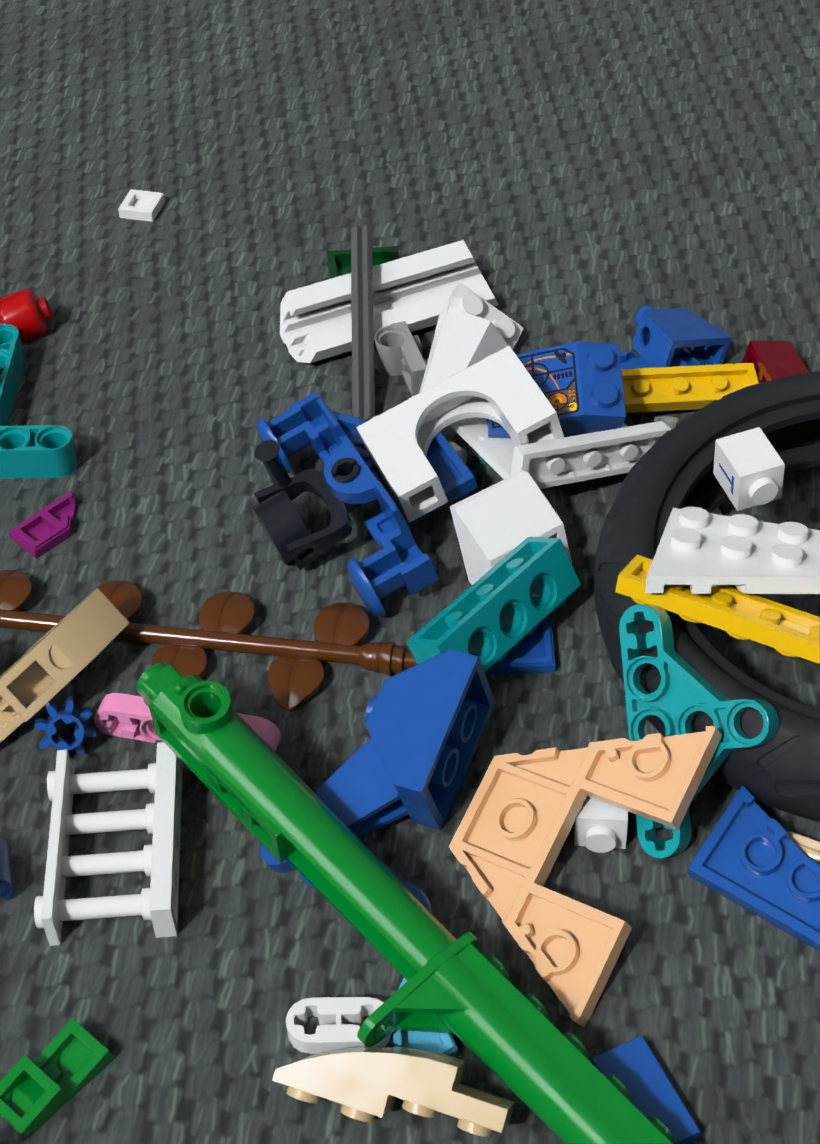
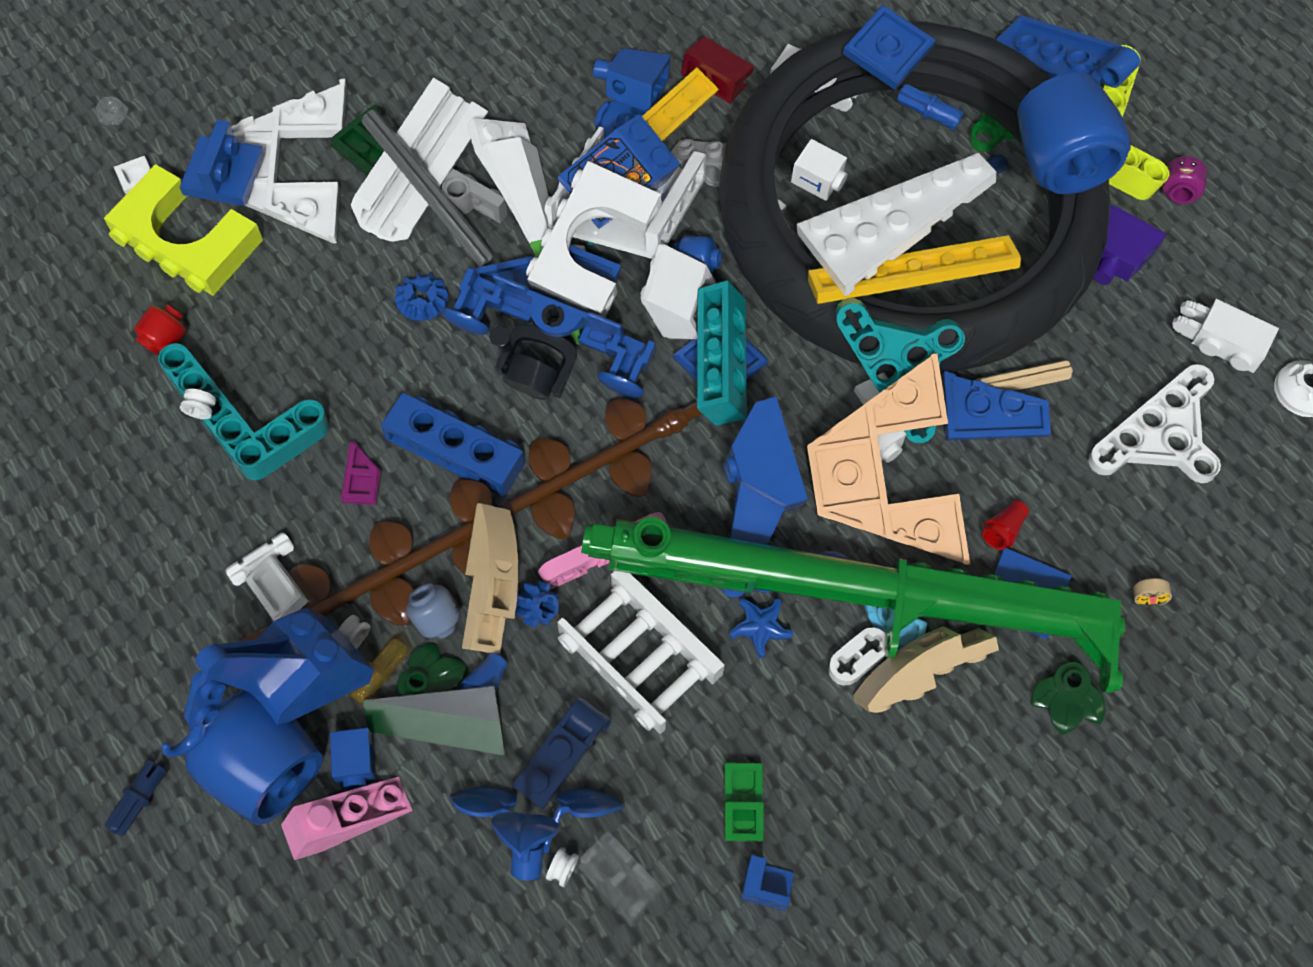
camera: 45 degrees left, 20 degrees up
none -> clear plate [96,96,128,126]
none -> neon yellow arch [104,164,263,296]
none -> blue bracket [180,120,264,206]
none -> white wing [231,79,347,243]
none -> blue brick [381,393,525,498]
none -> blue gear [395,272,448,321]
none -> blue head [673,235,722,274]
none -> blue animal [729,599,793,659]
none -> red cone [982,500,1029,550]

